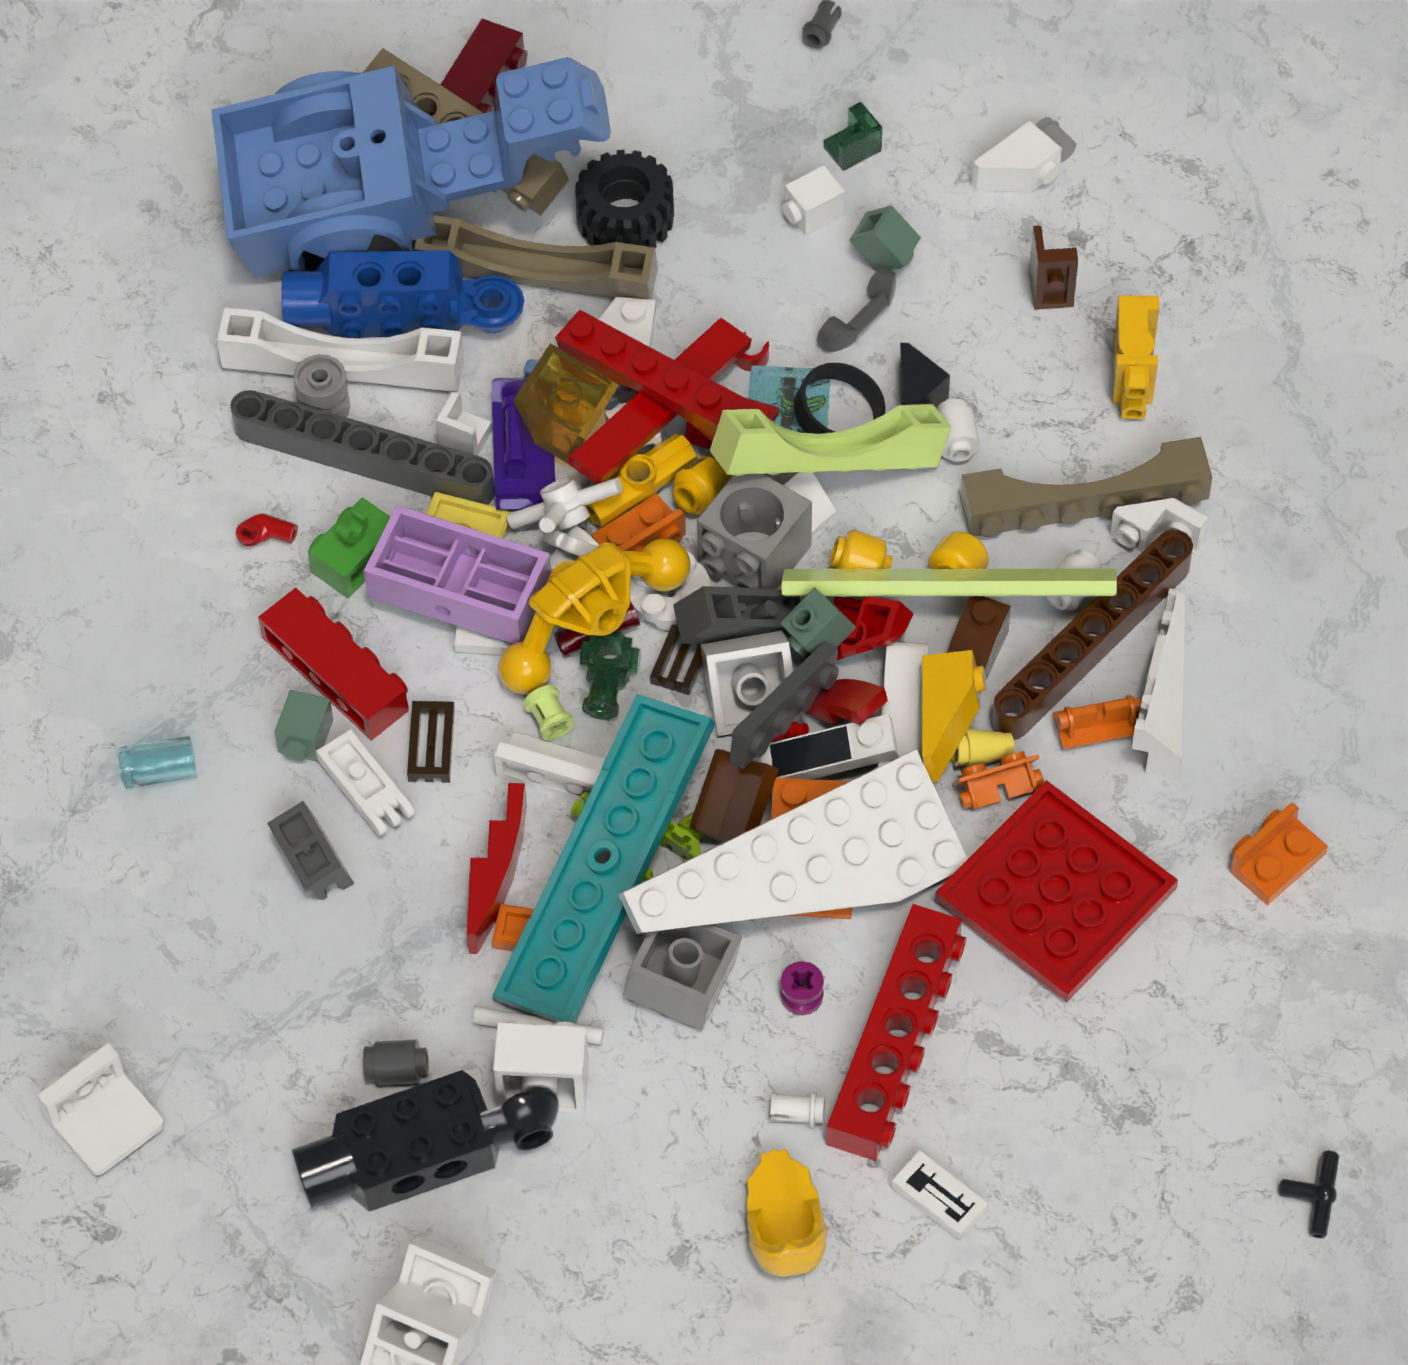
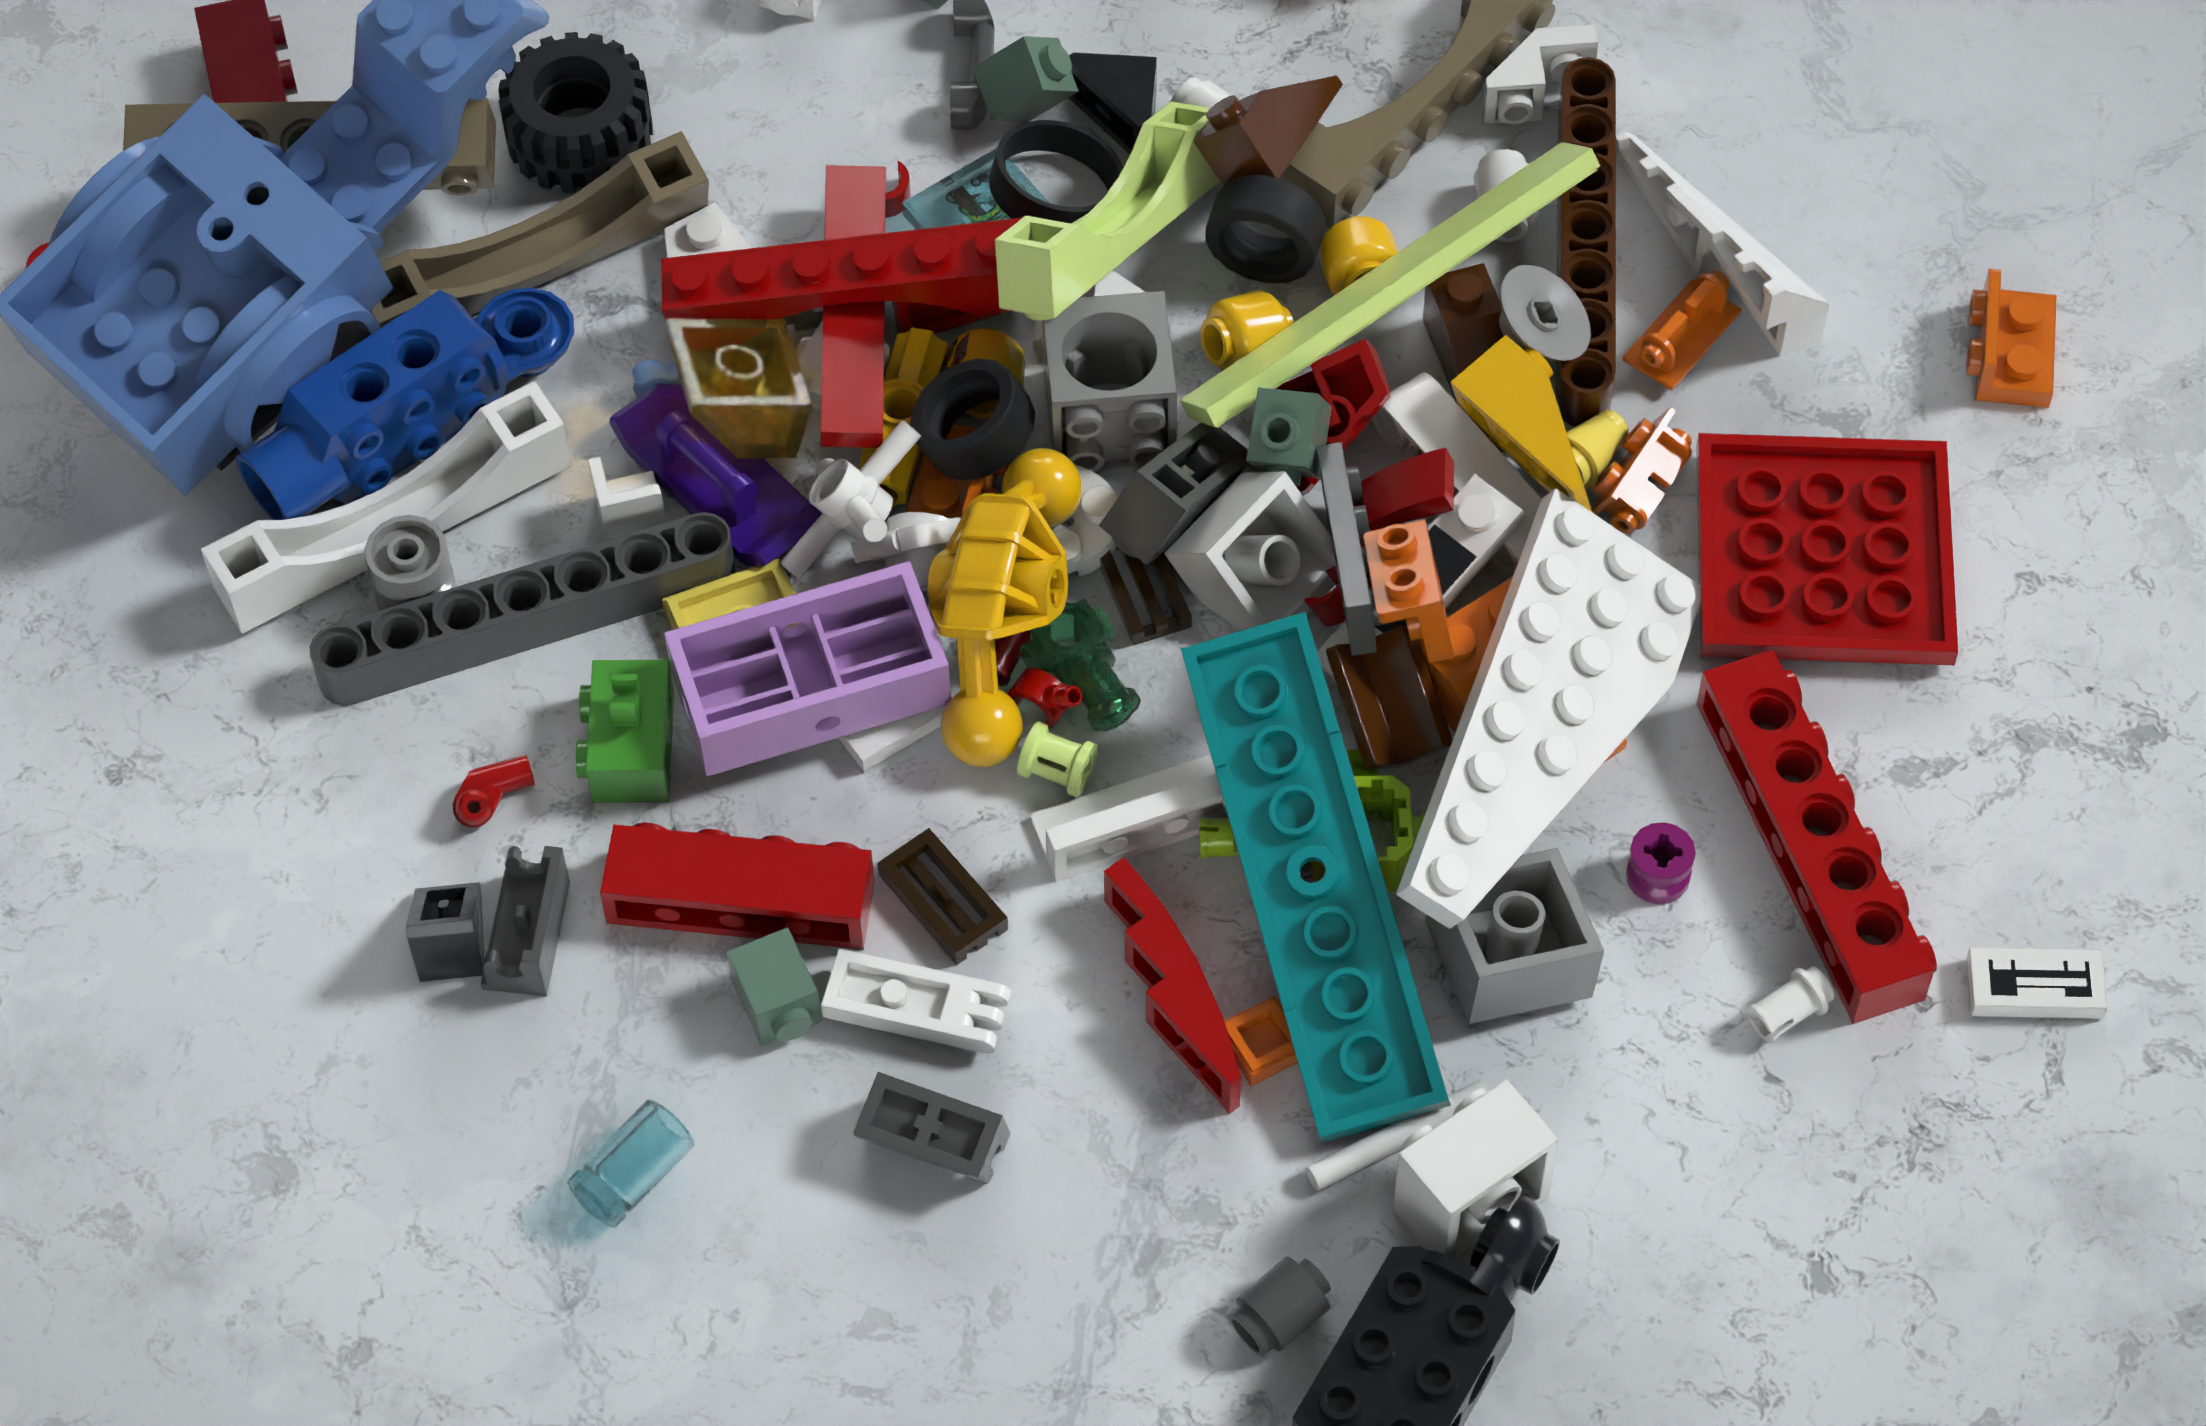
camera: 40 degrees left, 0 degrees up
yellow hair [746,1148,828,1277] -> none
none -> black slope [406,882,485,982]
none -> dark grey hinge [481,846,570,996]
none -> black tyre [910,358,1035,481]
none -> sand green brick [972,36,1079,122]
none -> red piece [1007,667,1082,729]
none -> reddish brown slope [1193,75,1343,186]
none -> black tyre [1205,175,1326,283]
none -> orange bracket [1363,519,1454,664]
none -> light grey piece [1499,265,1591,361]

